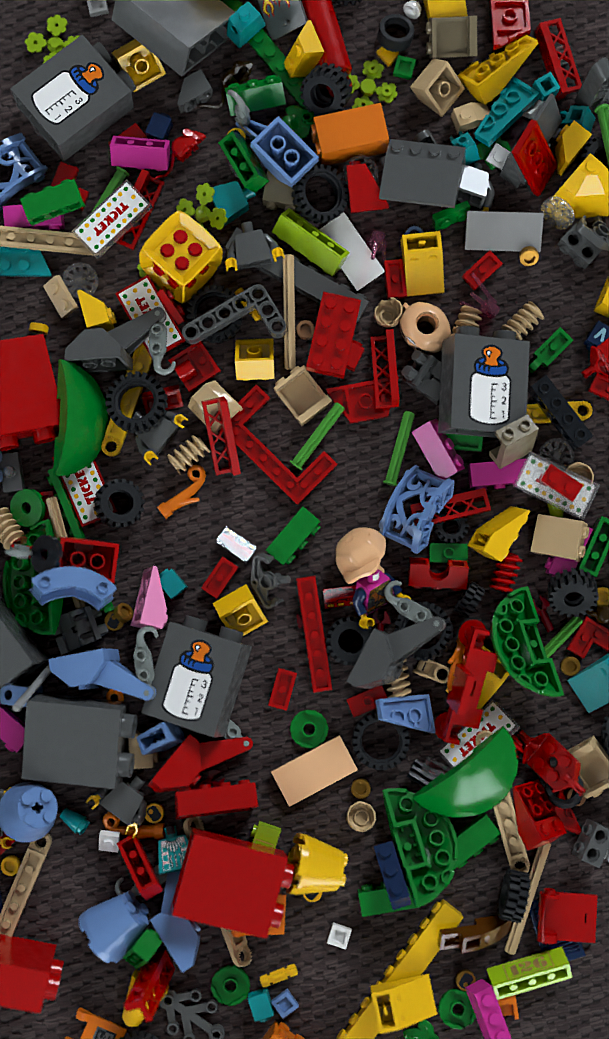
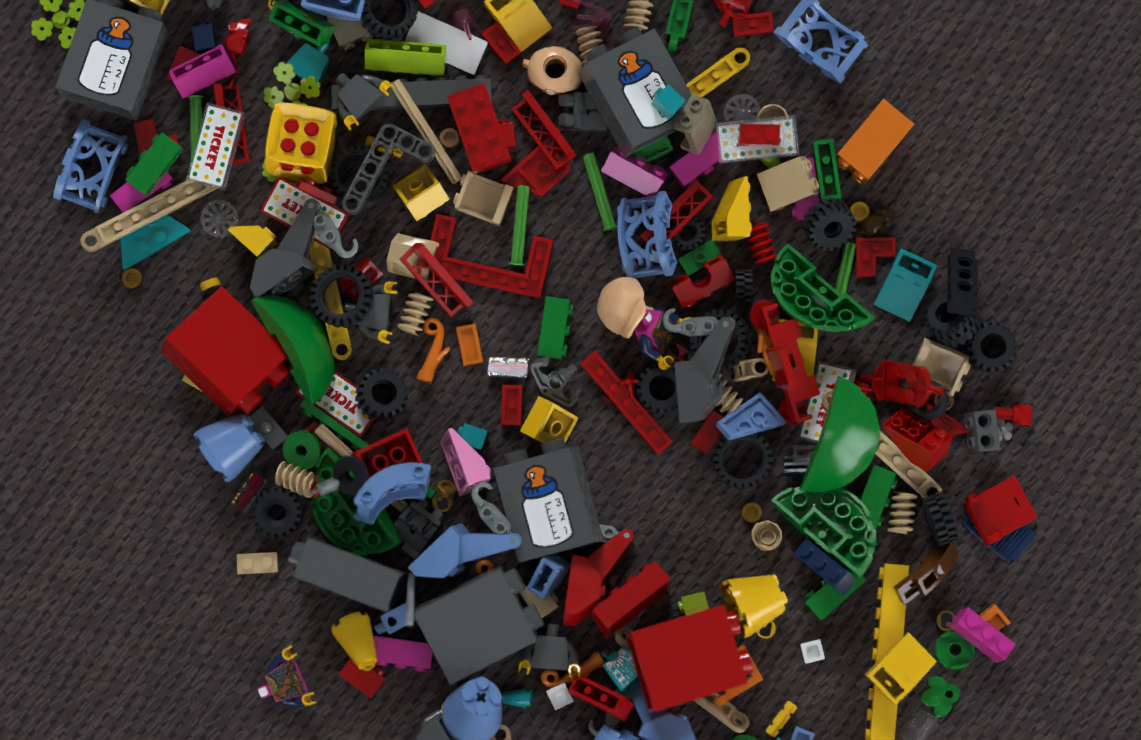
camera: 30 degrees left, 0 degrees up
tan plate [43,275,78,318] -> none
tile [145,803,164,823] -> none
red plate [168,341,221,393] -> none
red plate [268,668,297,711] -> none
light nougat tile [271,735,358,807] -> none
green tile [290,709,328,749] -> none
slope [323,585,356,609] -> none
tan hair [374,297,403,328] -> none
lime brick [487,947,572,1000] -> none
tan axle [504,843,551,955] -> none
black brick [528,375,594,451] -> none
dark red bar [533,596,554,632] -> none
pearl gold tile [560,656,580,676] -> none
none -> orange tile [456,323,483,366]
none -> red bar [619,371,638,398]
none -> teal brick [651,85,686,120]
none -> tan piece [887,492,918,534]

